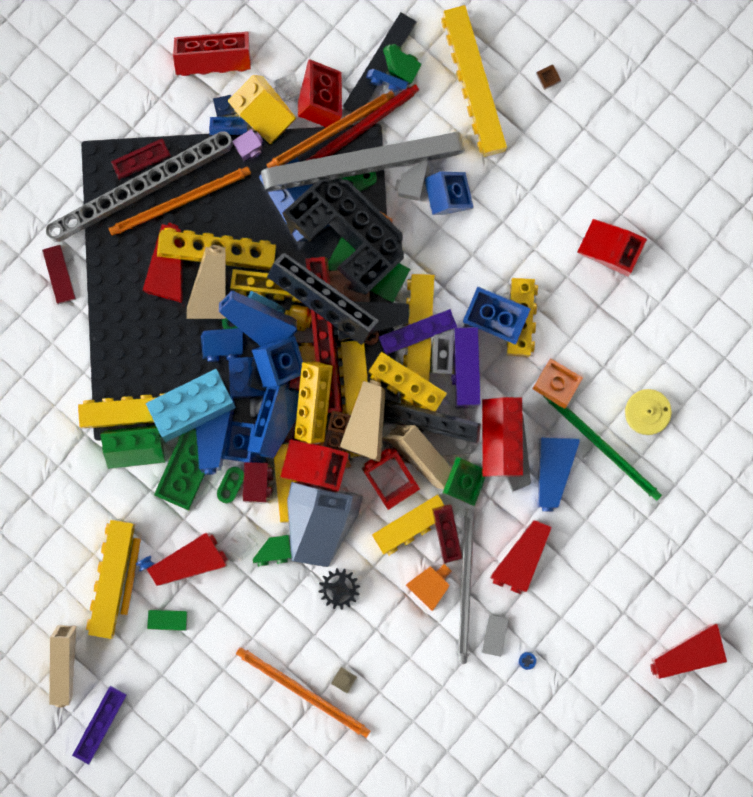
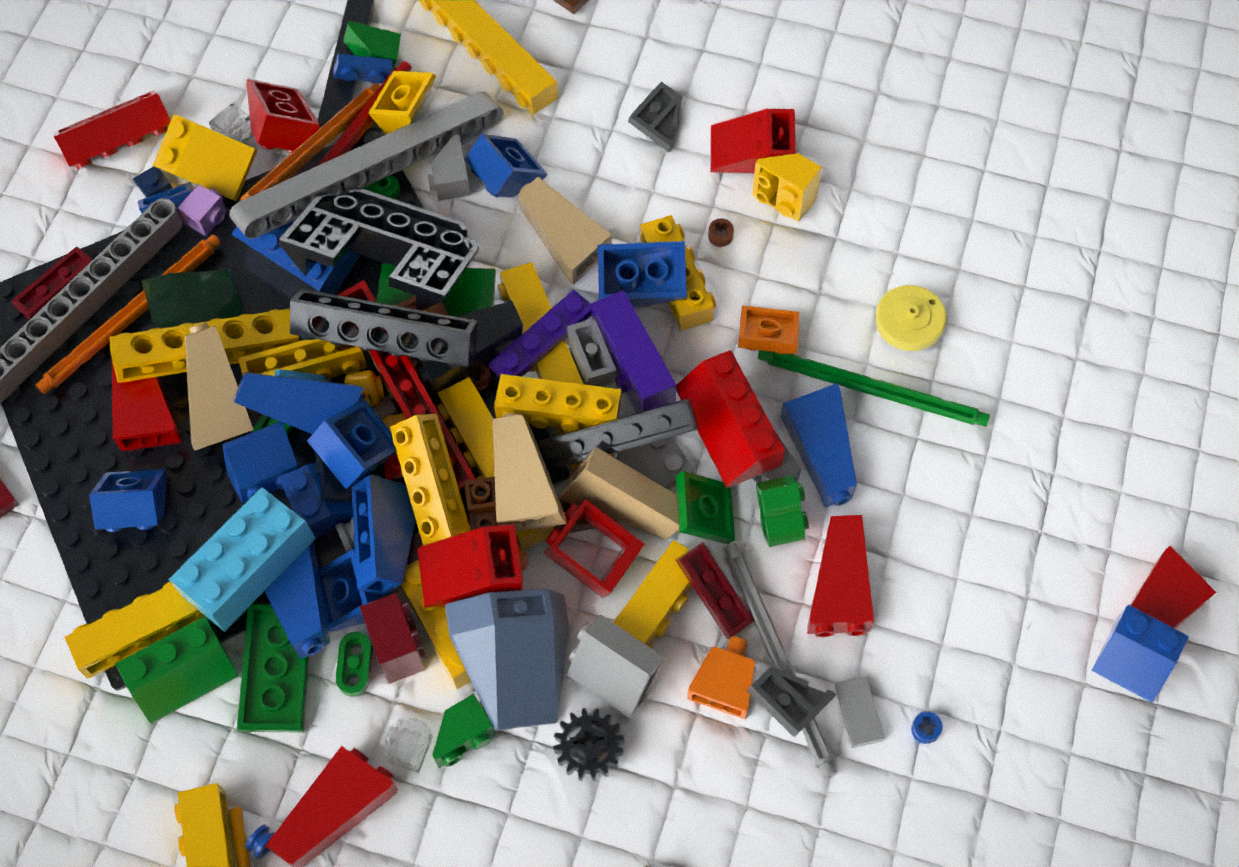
camera: 25 degrees left, 20 degrees down
none -> blue slope [89,469,167,532]
none -> clear green slope [141,270,244,329]
none -> yellow slope [368,71,436,135]
none -> tan slope [518,177,612,285]
none -> light grey brick [567,615,665,718]
none -> dark grey wing [628,81,683,152]
none -> copper bush [708,218,734,247]
none -> dark grey wing [747,666,837,738]
none -> yellow slope [752,153,822,222]
none -> green brick [756,475,809,547]
none -> slope [1091,604,1189,703]

